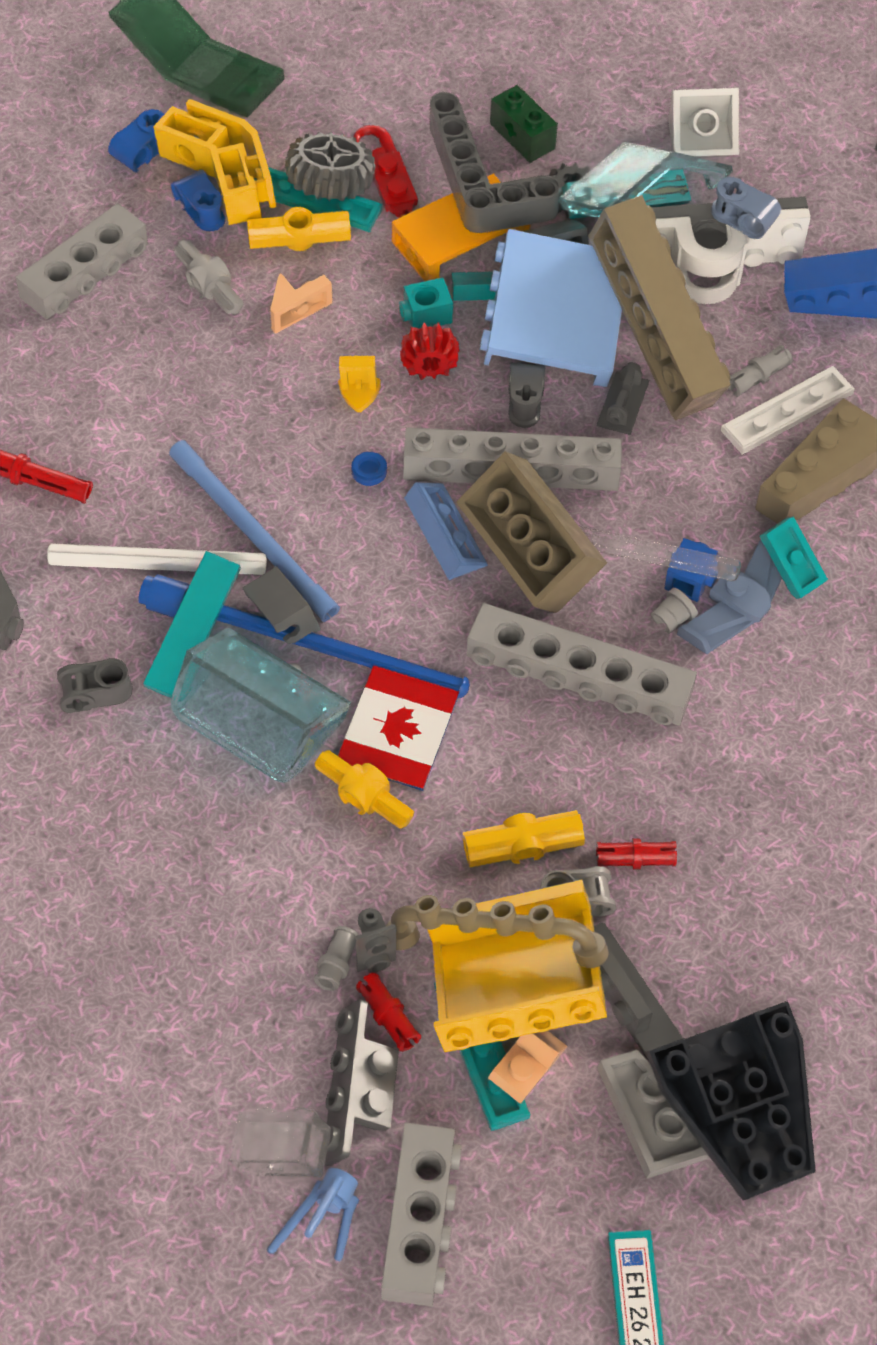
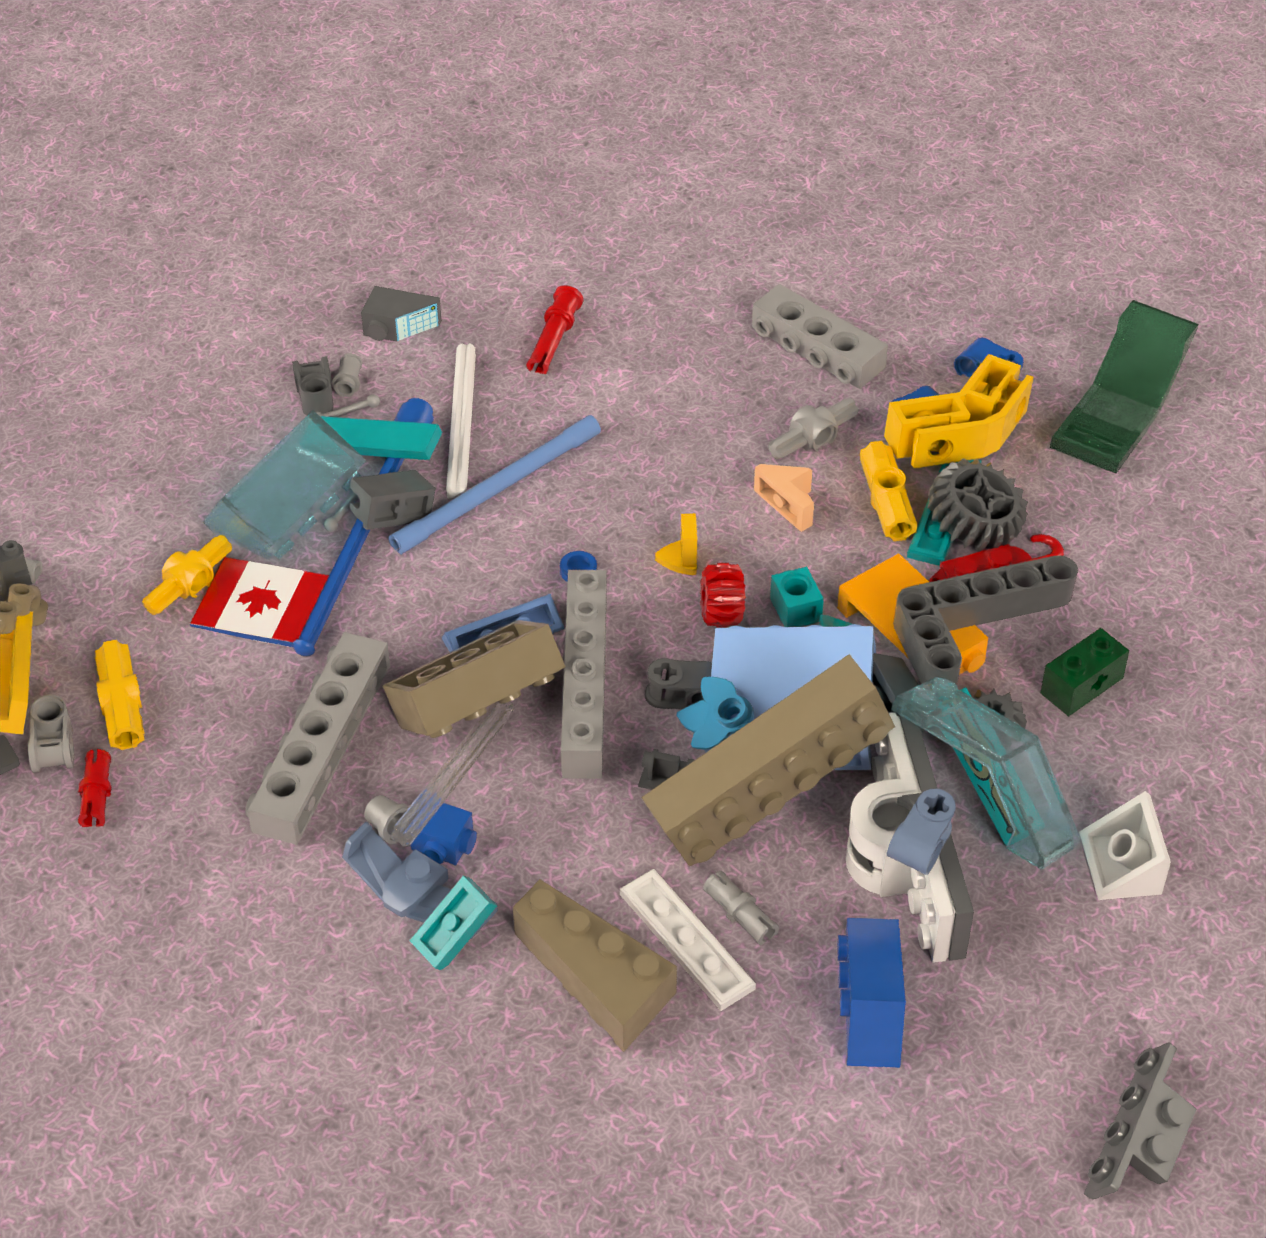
camera: 90 degrees right, 10 degrees down
none -> light grey hinge [309,394,380,422]
none -> light grey pin [332,353,363,397]
none -> dark azure plate [676,677,754,750]

